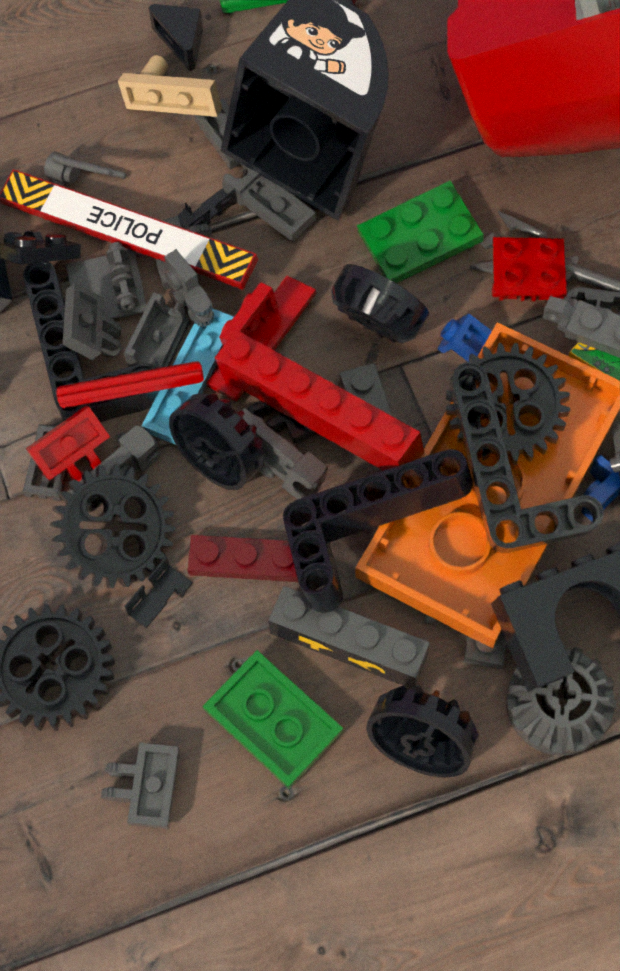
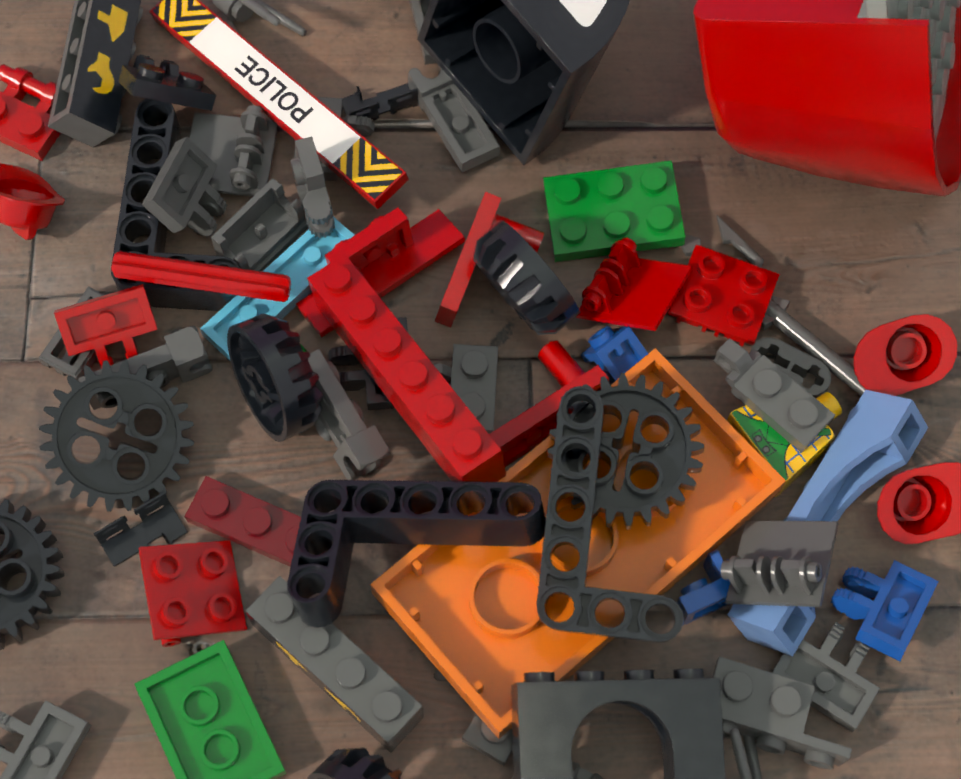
camera: 15 degrees right, 0 degrees up
none -> red hinge [138,540,247,647]
none -> red piece [435,192,544,328]
none -> red piece [489,340,609,467]
none -> red hinge [576,238,693,331]

